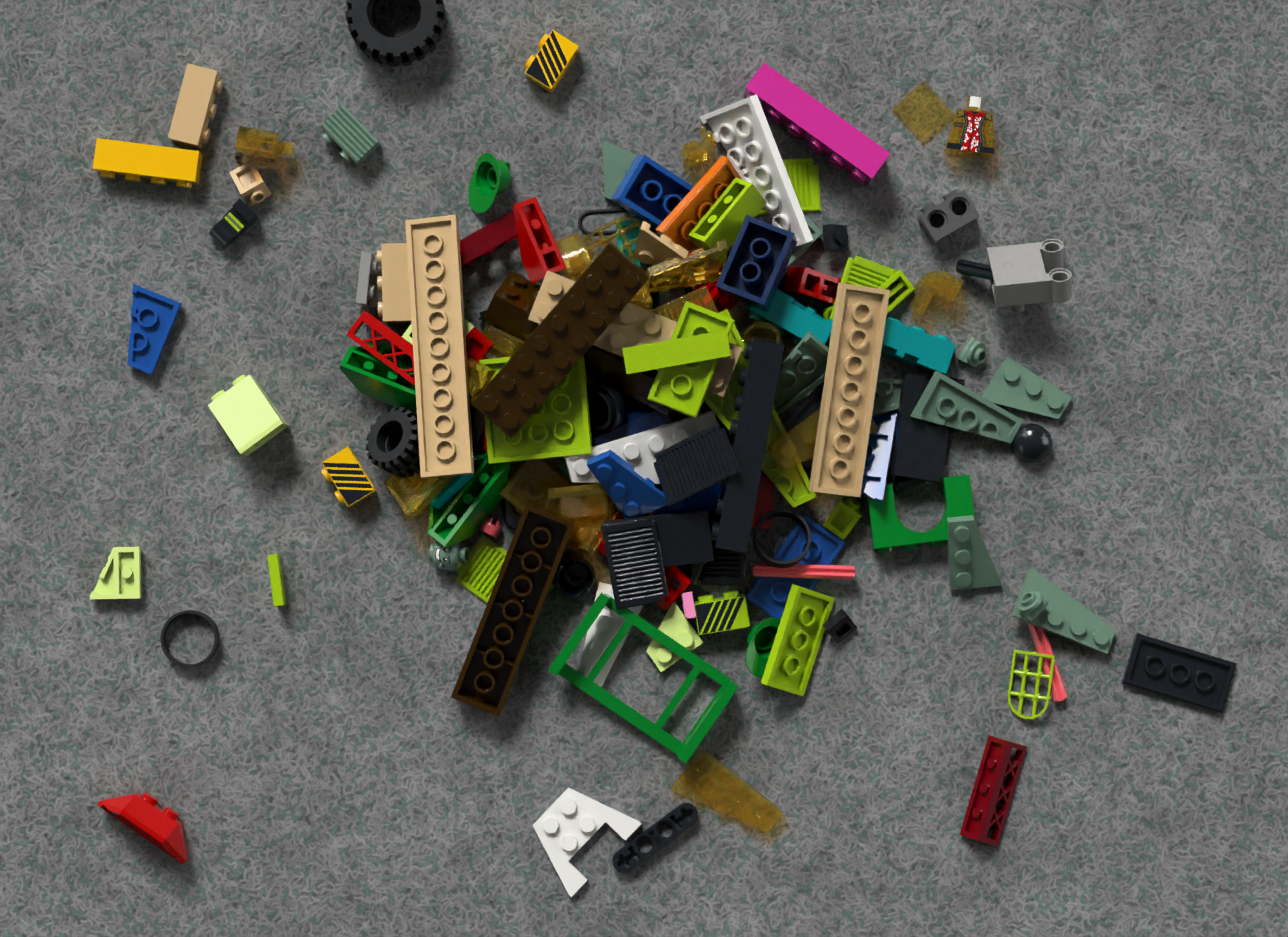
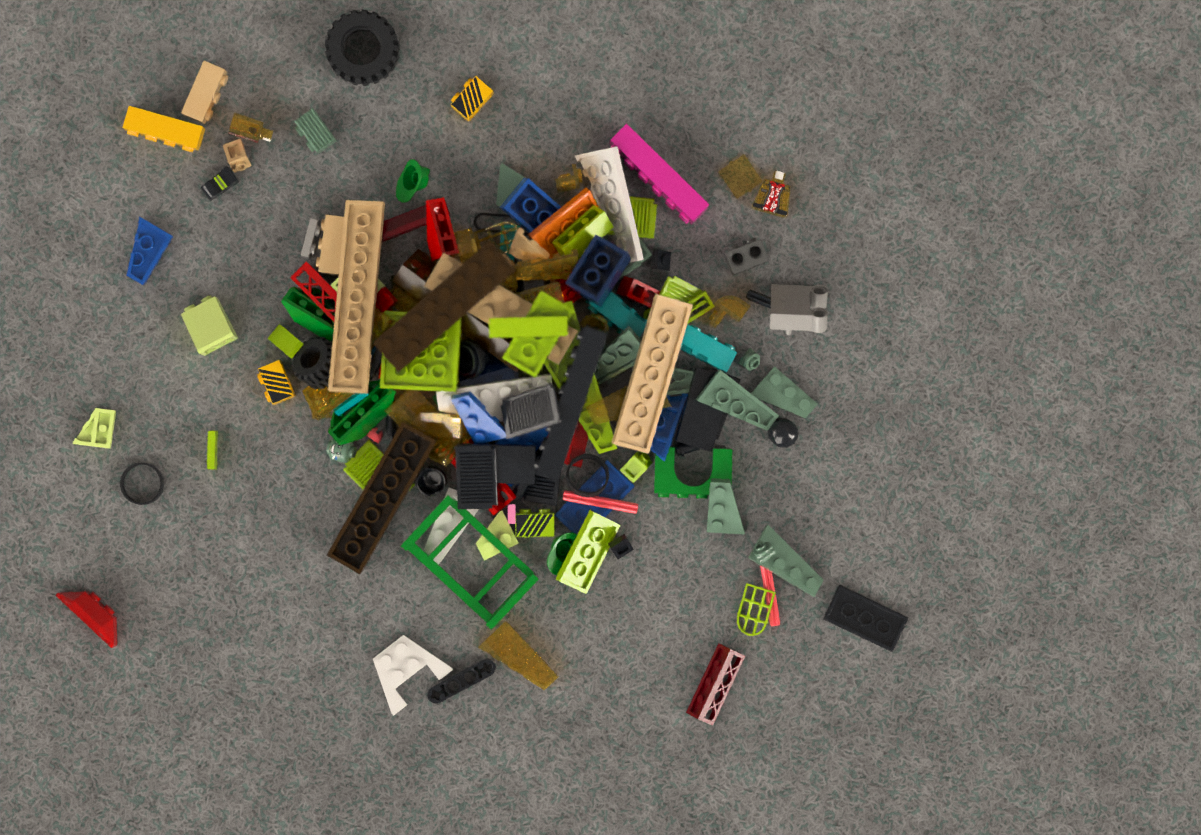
camera: 10 degrees right, 0 degrees up
none -> lime tile [267,324,304,359]

